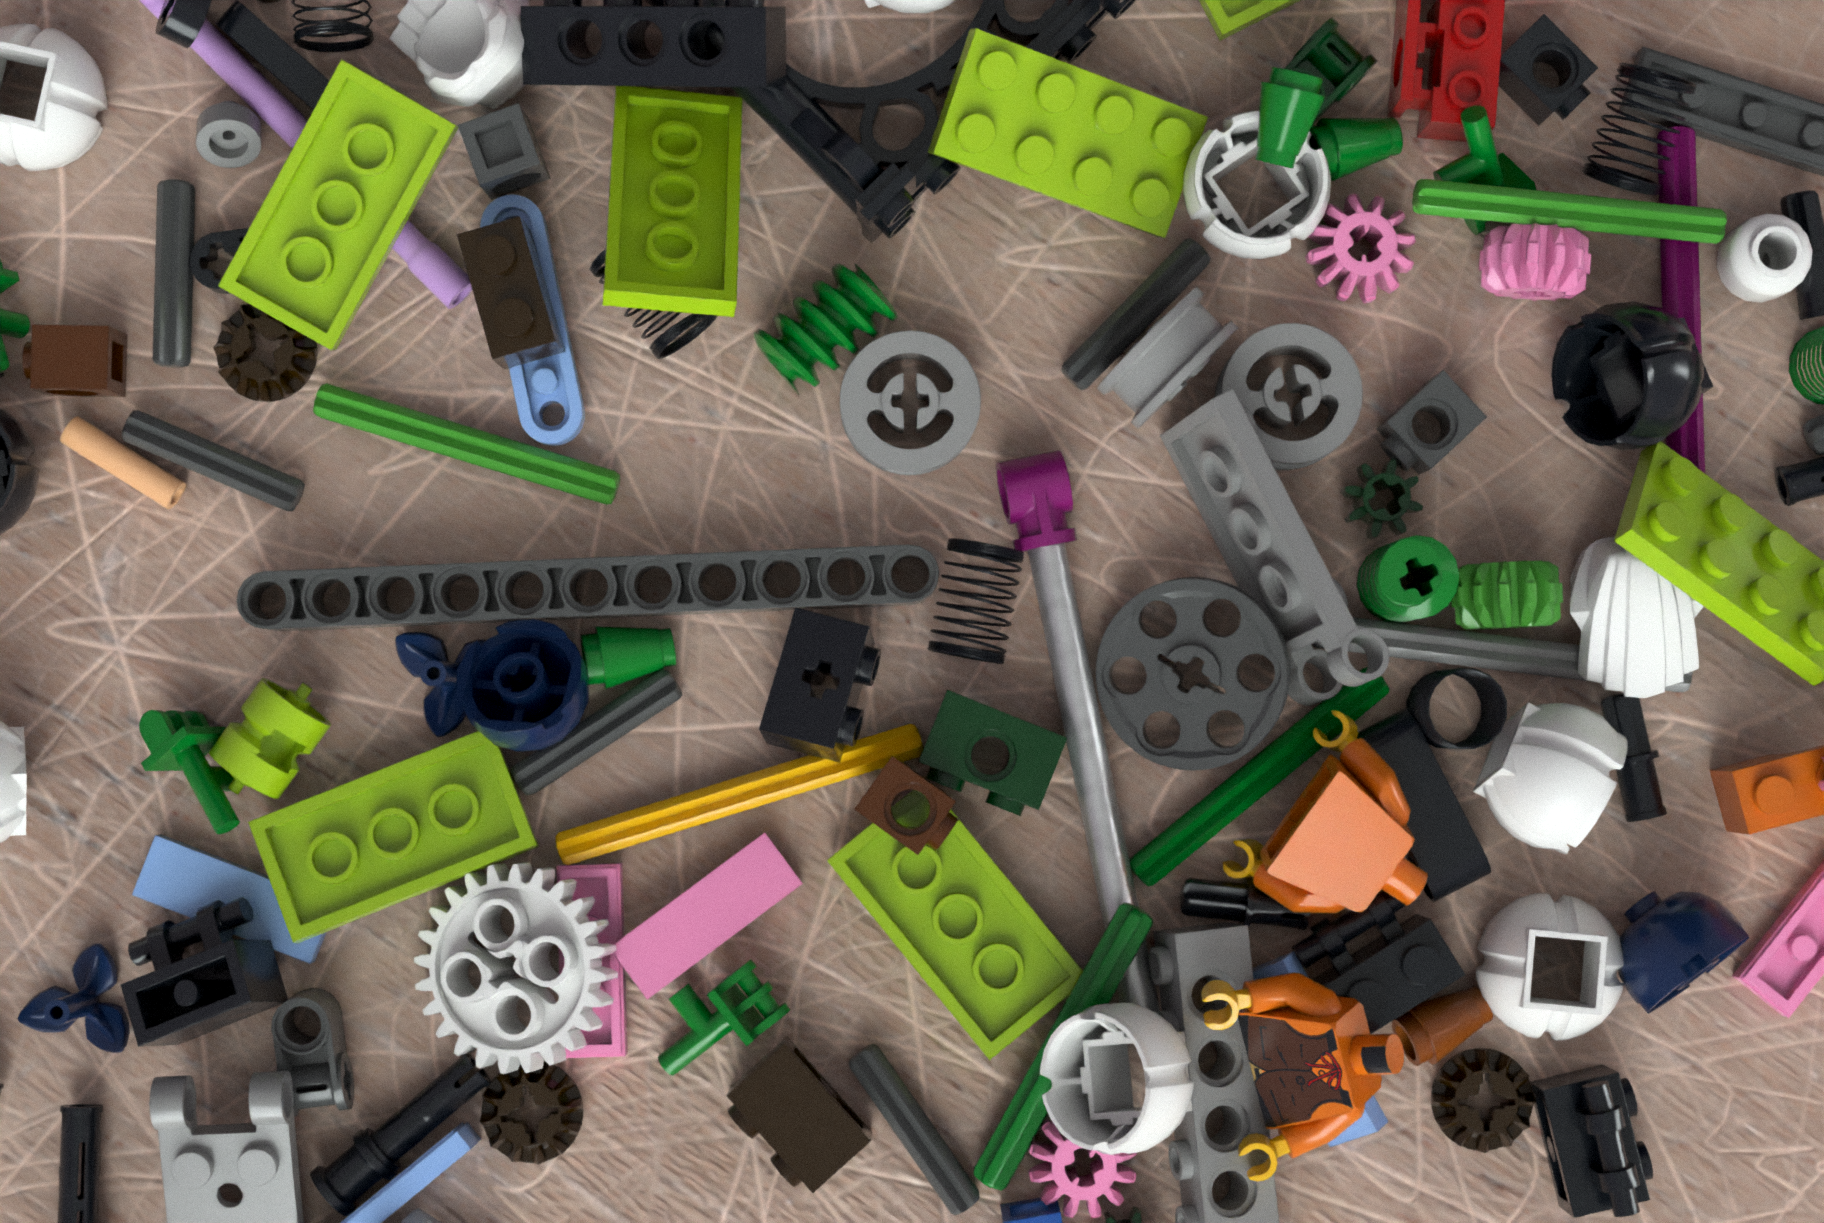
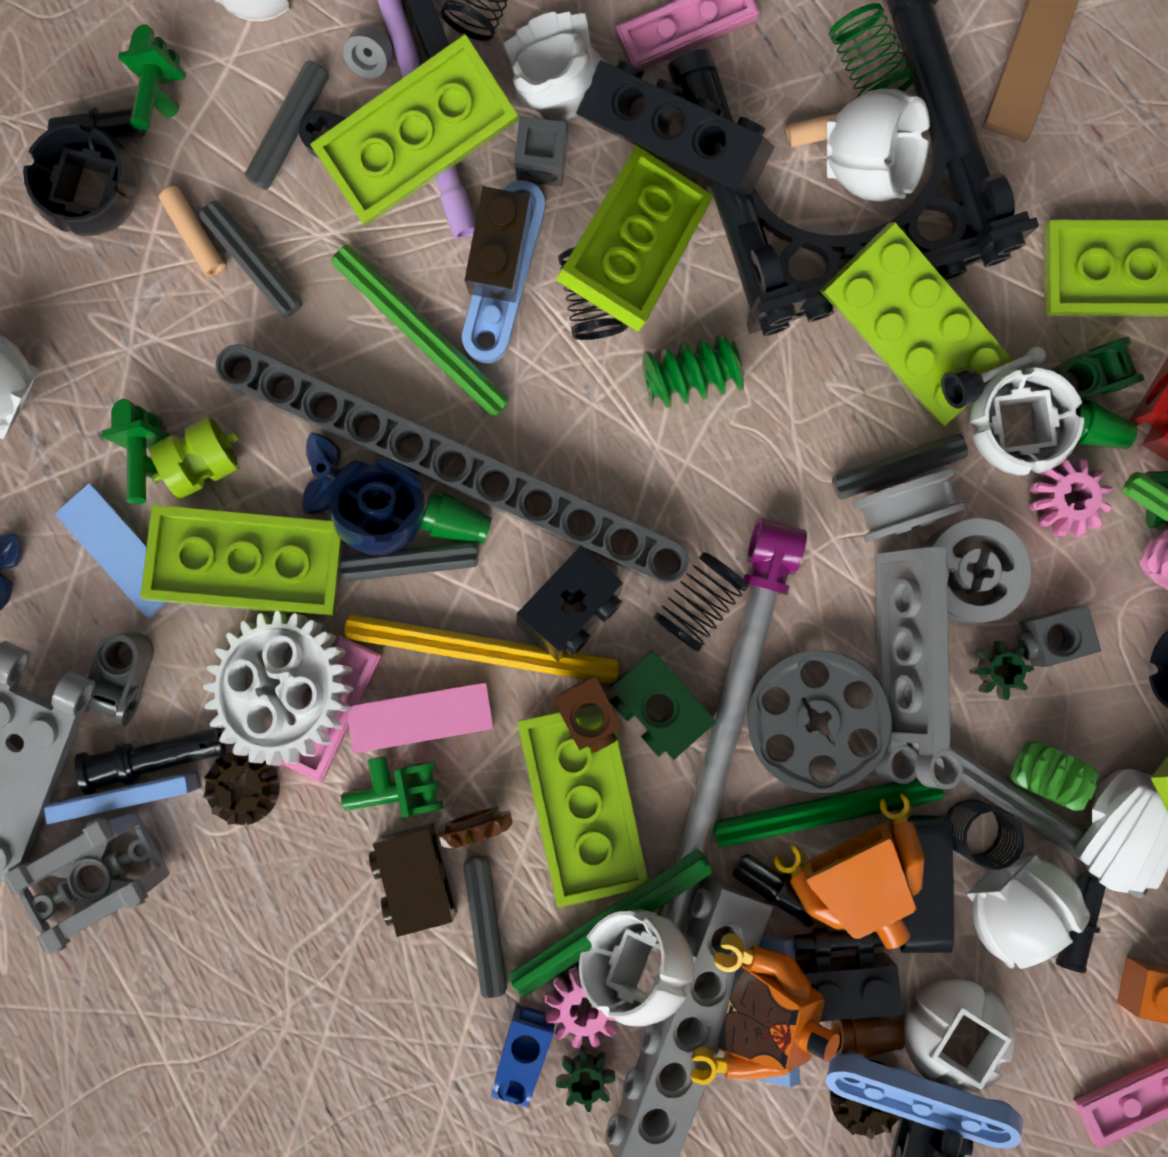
camera: 25 degrees right, 0 degrees up
reddish brown brick [22,324,127,397] -> none
black brick [121,897,288,1047] -> none
dark brown gear [213,304,318,402] -> none
light grey wheel [840,330,981,475] -> none
green cone [1255,67,1325,169] -> none
green piece [1356,535,1459,623] -> none
dark blue cylinder [1618,891,1749,1014] -> none
none -> reddish brown gear [437,807,513,849]
none -> light blue plate [826,1052,1023,1149]
none -> black hinge [941,347,1046,409]

